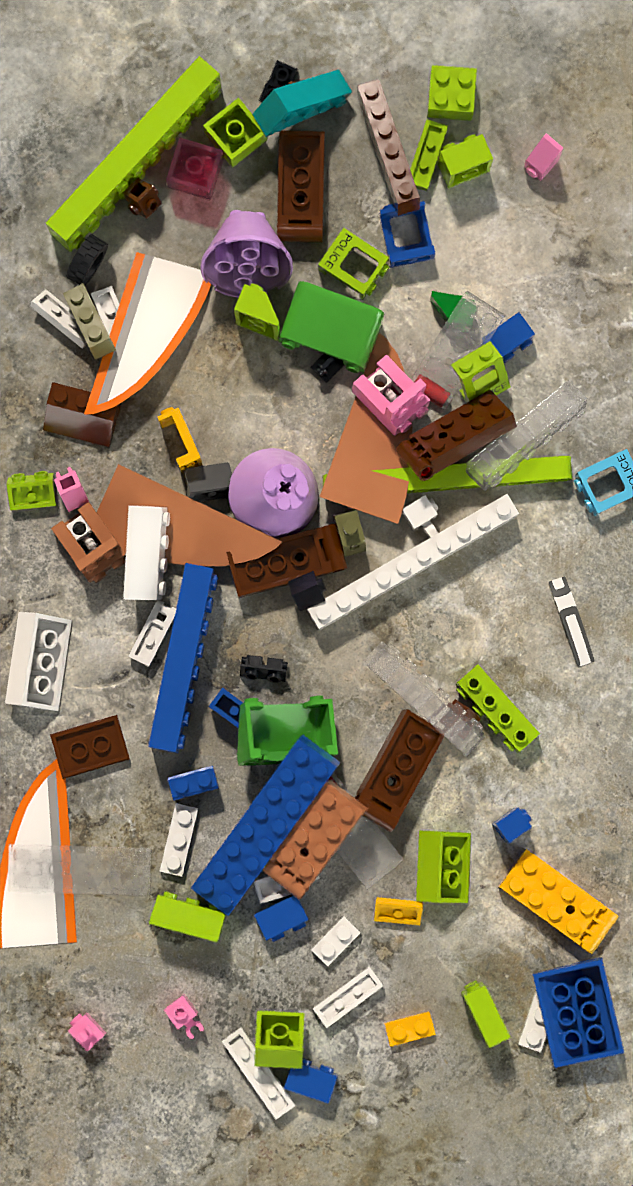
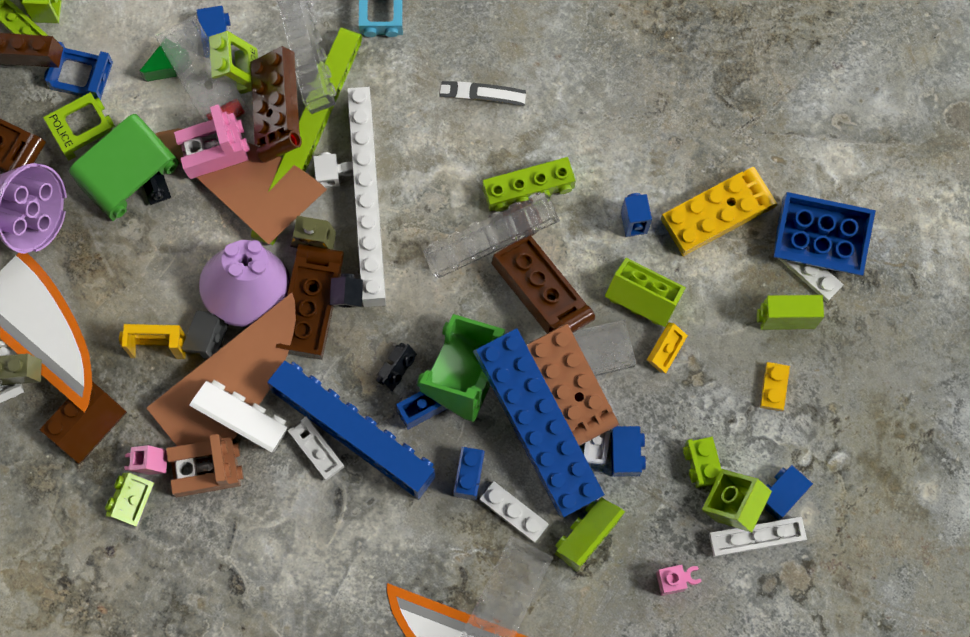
camera: 65 degrees left, 10 degrees down
white slope [5,612,72,711] -> none
reddish brown tile [50,715,130,779] -> none
lime slope [234,283,280,341] -> none
white plate [311,916,360,966] -> none
white plate [313,966,383,1028] -> none
none -> lime bracket [683,436,721,489]

